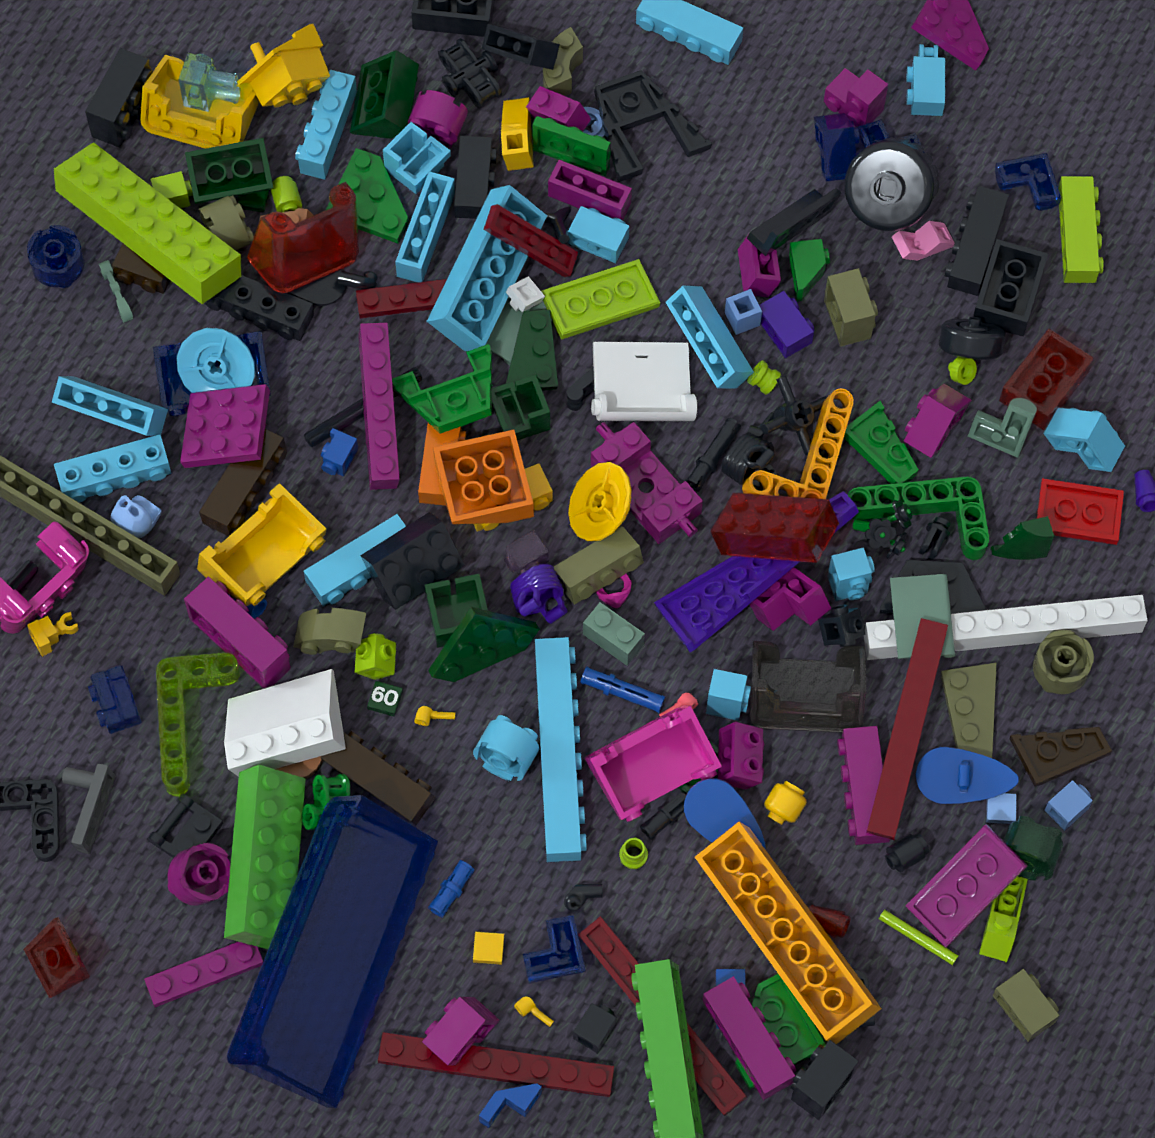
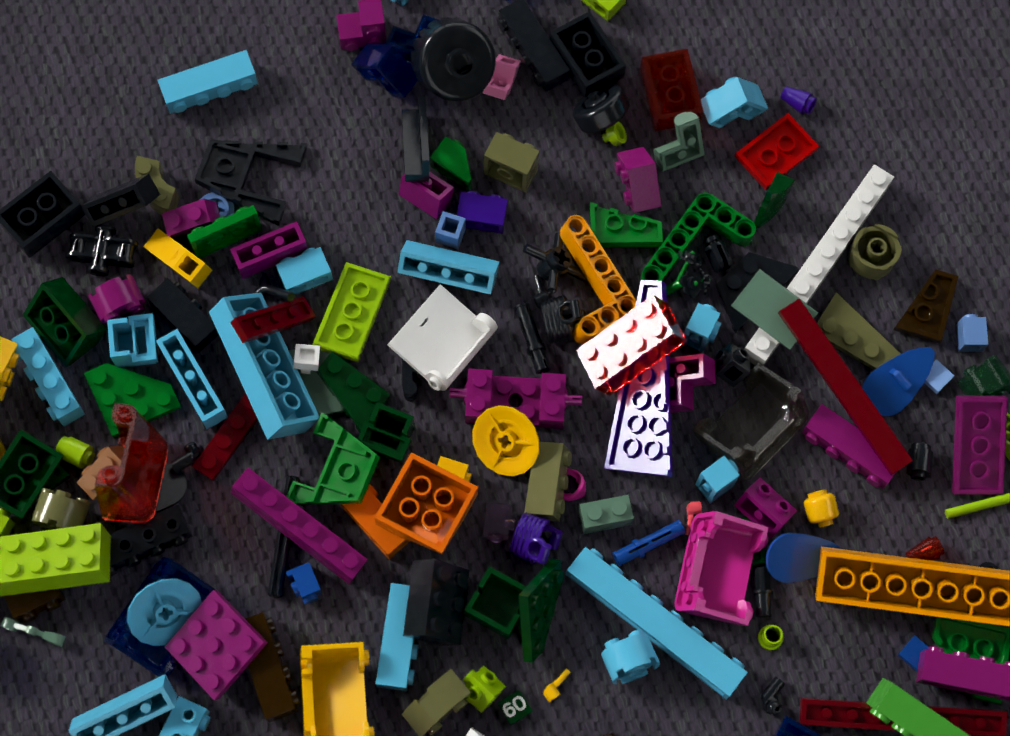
camera: 50 degrees left, 5 degrees up
lime wheel [747,360,781,395] -> none

